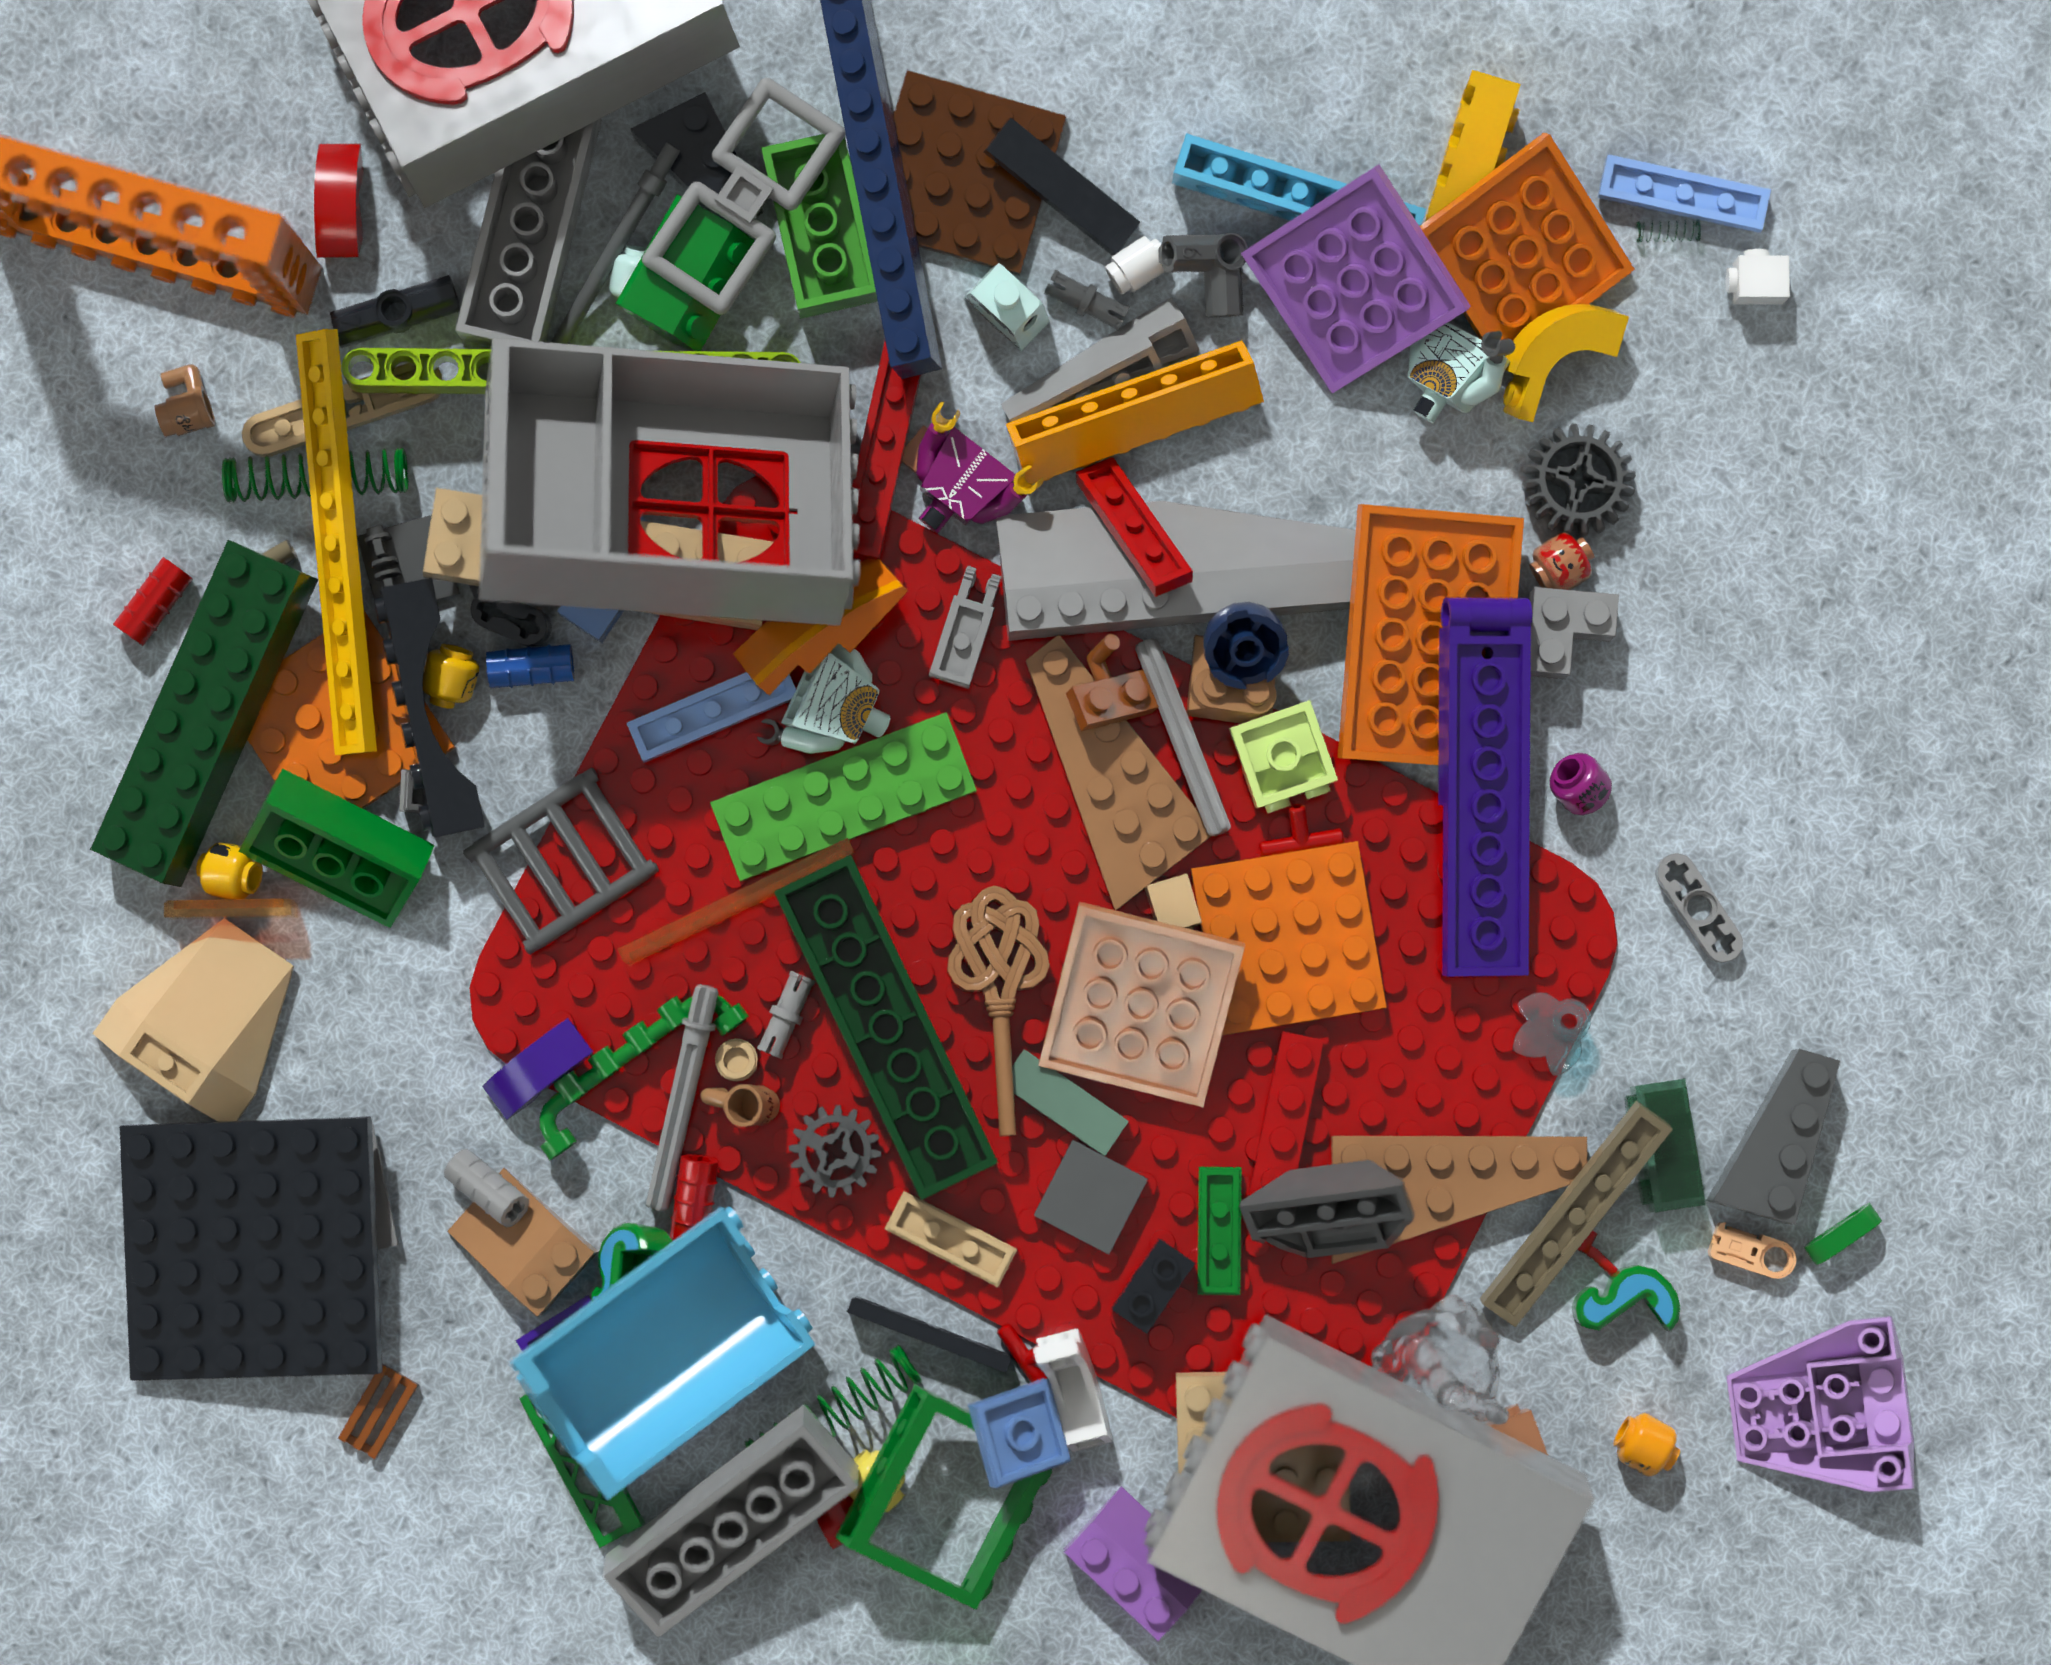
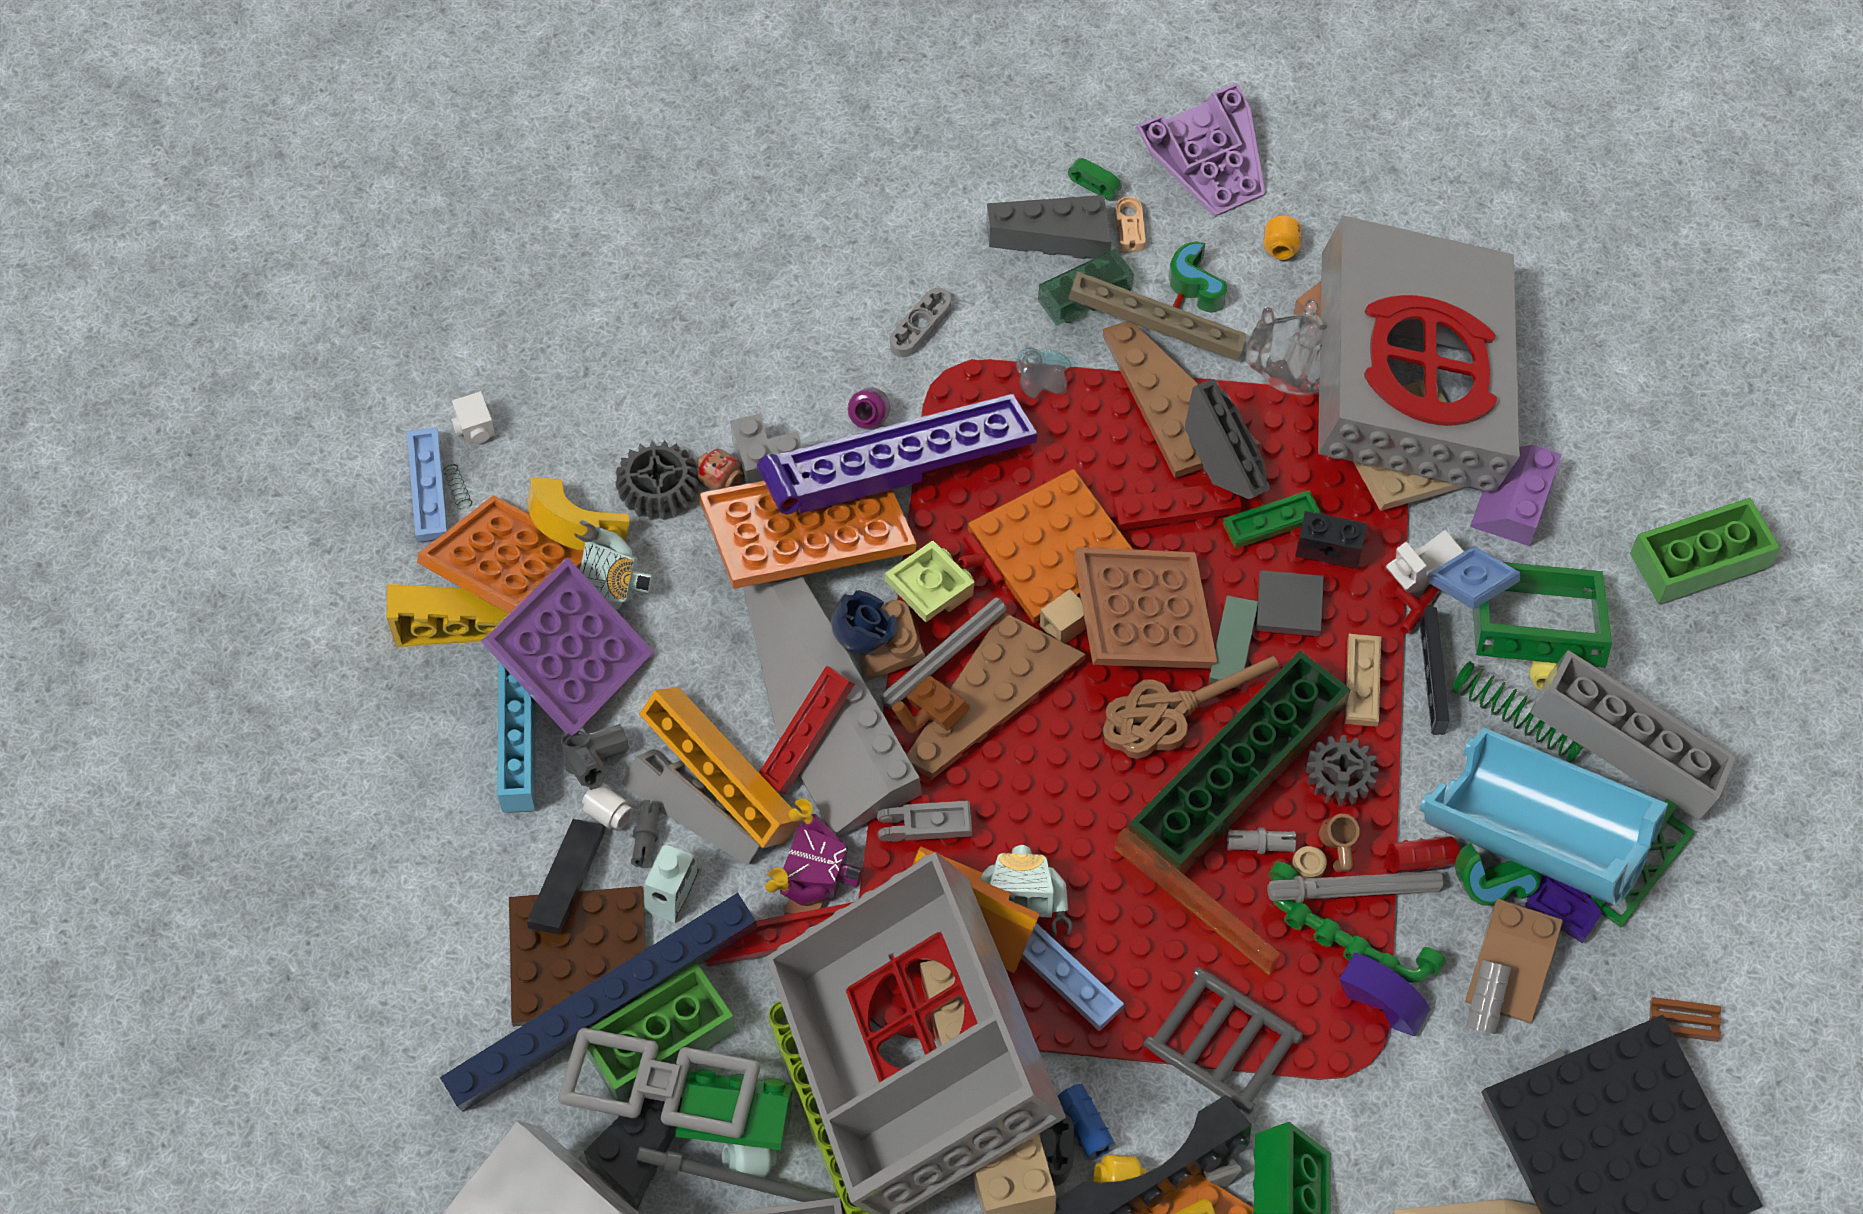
camera: 110 degrees left, 25 degrees down
bright green plate [710,712,977,882] -> none

